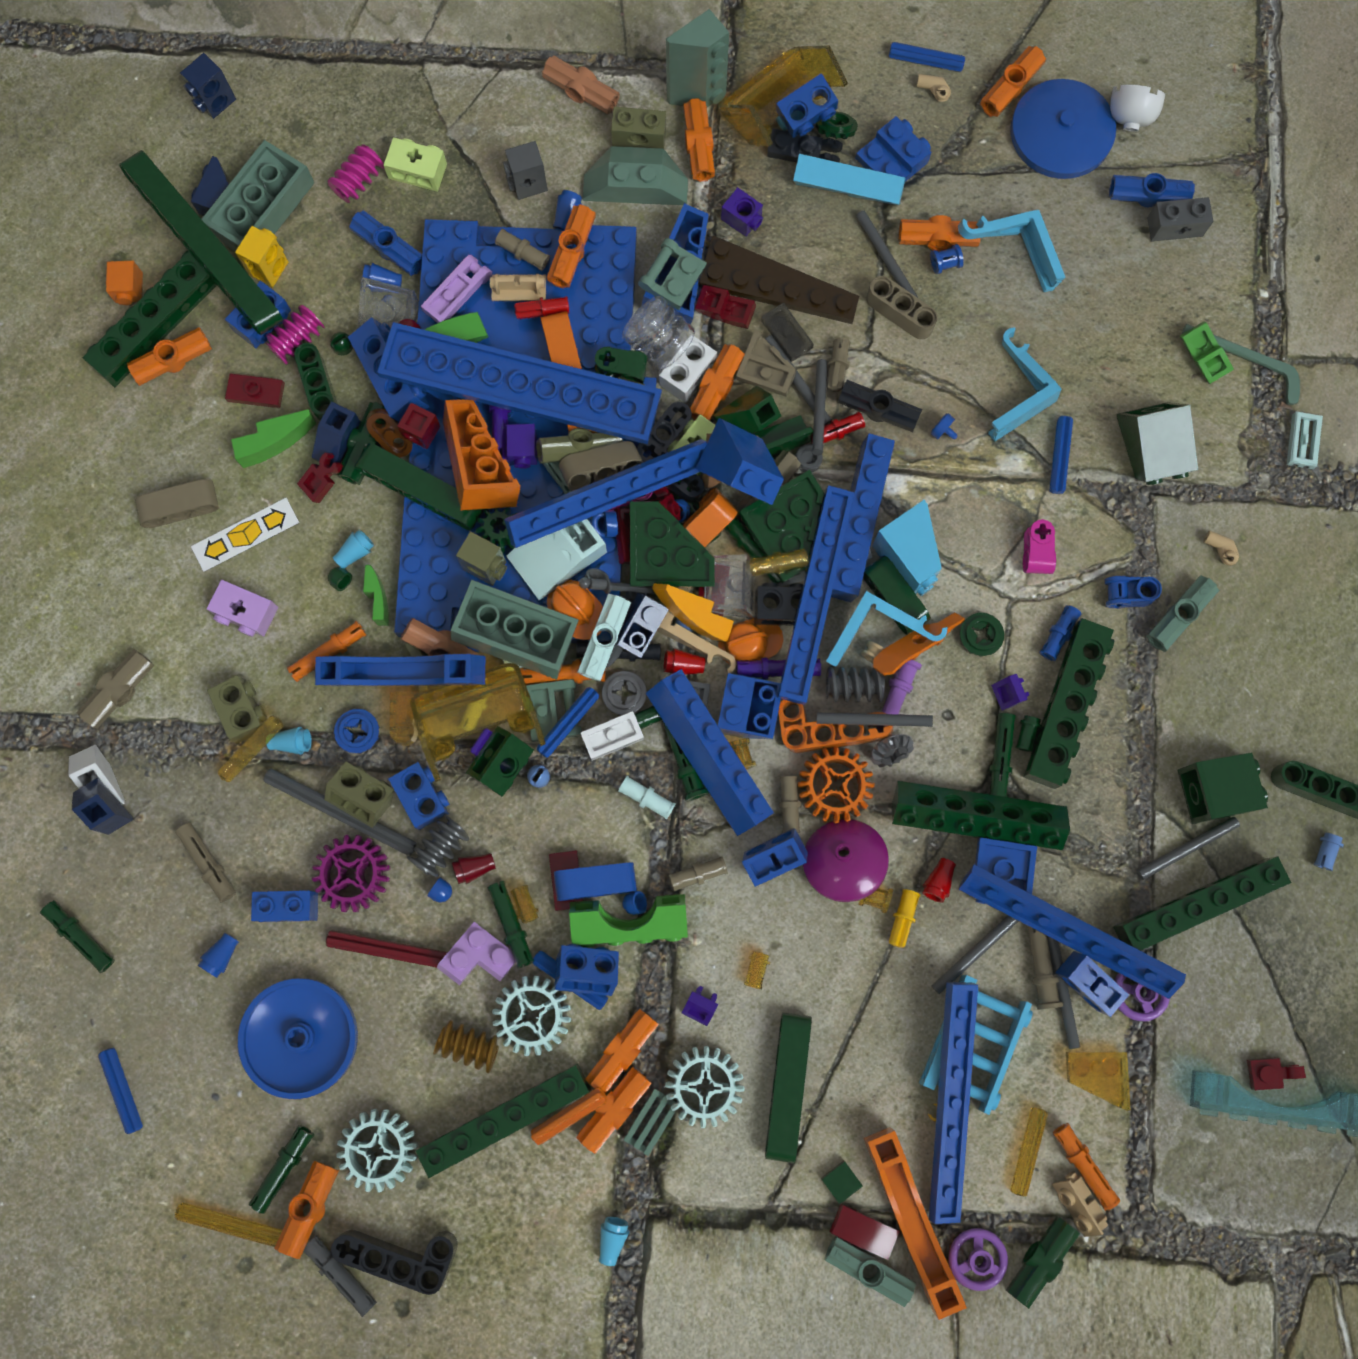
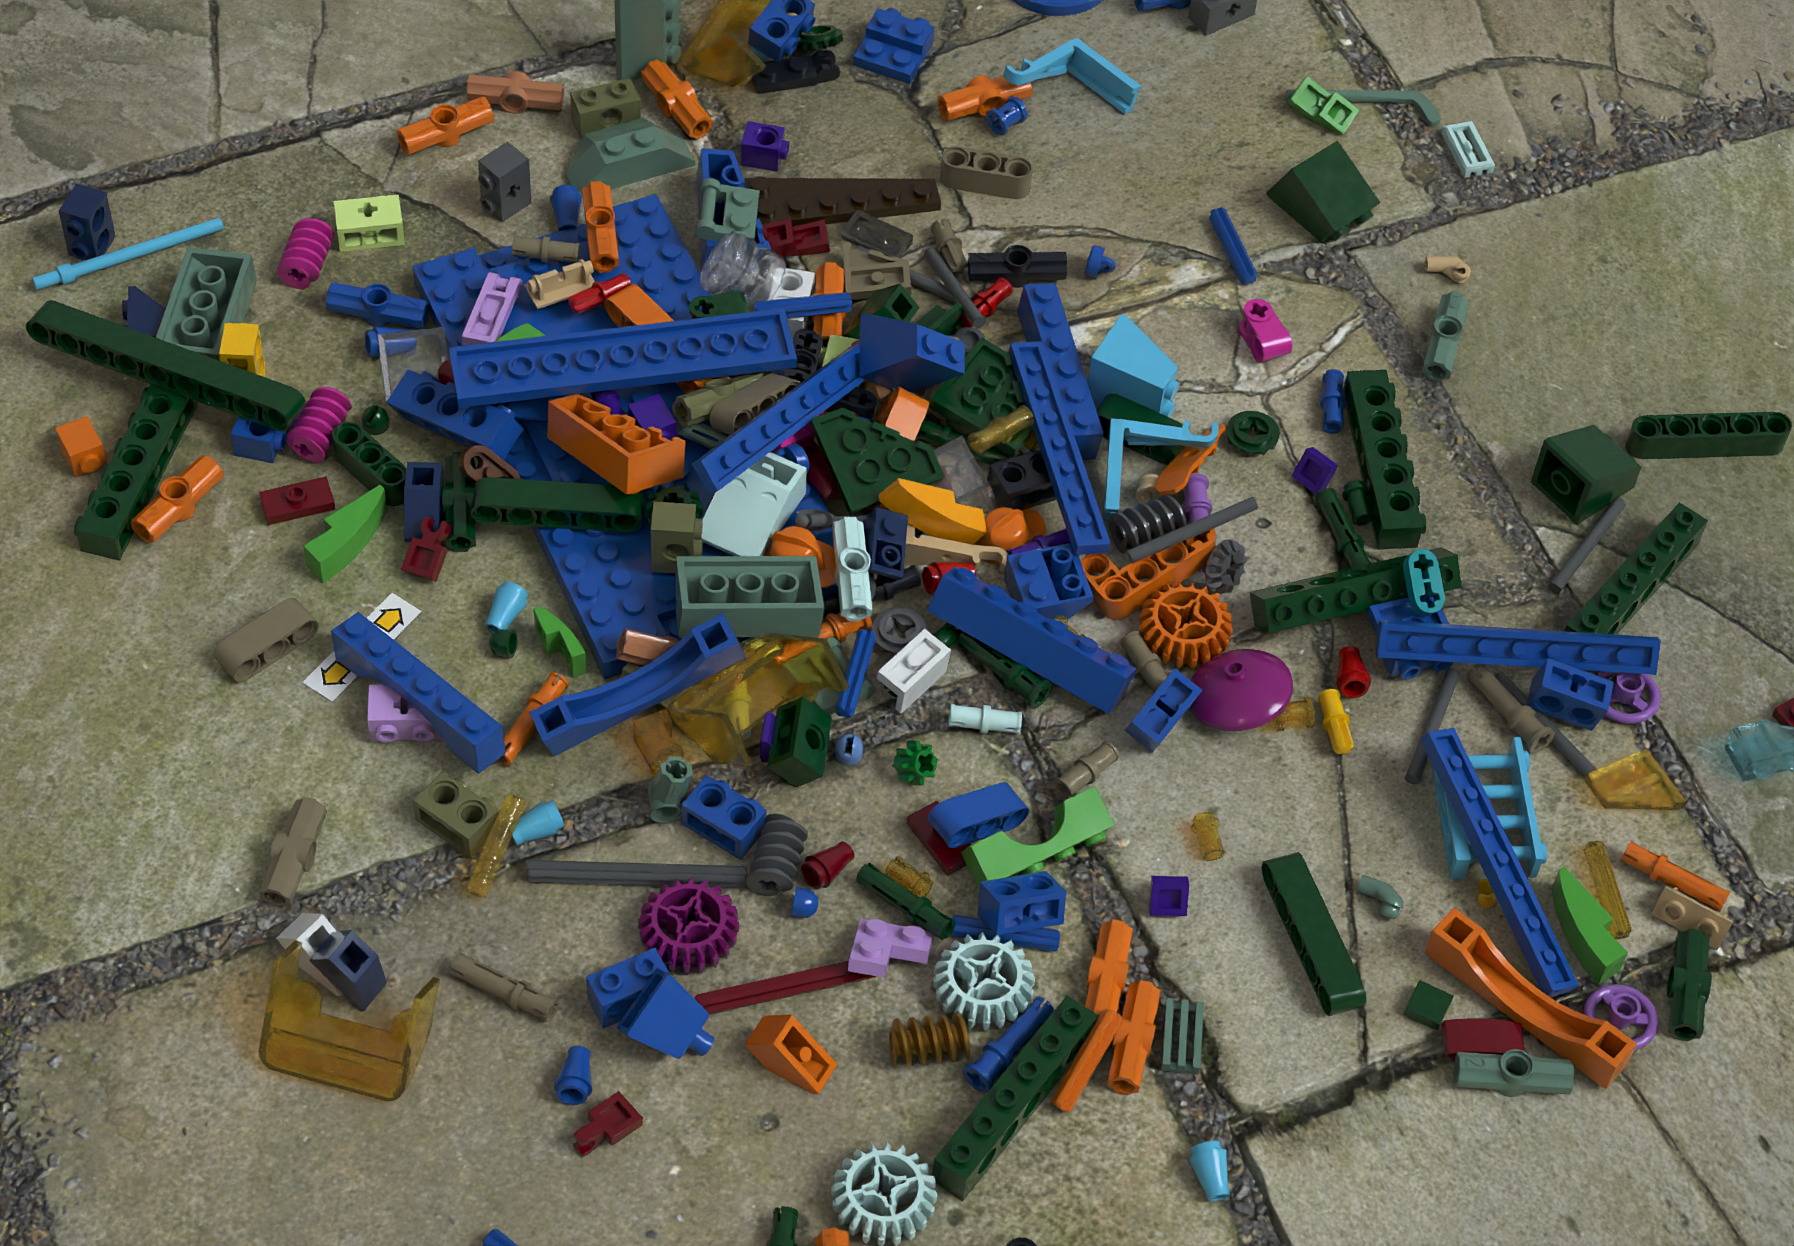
camera: 30 degrees left, 25 degrees down
dark green pin [40,900,115,973] -> none
blue dish [238,978,358,1099] -> none
olive brick [324,762,394,828] -> none
blue gear [334,709,380,754] -> none
dark red brick [397,403,440,449] -> none
blue hinge [622,891,647,915] -> none
light aqua gear [665,1046,745,1128] -> none
medium azure slope [793,154,906,205] -> none
dark grey bar [856,211,918,298] -> none
medium azure hinge [988,328,1062,442] -> none
blue piece [1104,576,1162,609] -> none
medium blue pin [1314,833,1344,871] -> none
none -> medium azure bar [32,218,224,290]
none -> clear yellow windscreen [259,940,440,1101]
none -> blue arch [331,612,505,774]
none -> orange piece [396,96,494,155]
none -> dark red plate [573,1091,643,1157]
none -> blue torso [616,968,714,1059]
none -> sand green piece [648,756,693,824]
none -> orange slope [745,1014,838,1094]
none -> blue axle [754,292,852,318]
none -> green gear [892,740,938,786]
none -> blue pin [962,996,1054,1093]
none -> sand green arm [1356,874,1403,919]
none -> teal beam [1403,549,1445,617]
none -> bright green slope [1551,866,1628,985]

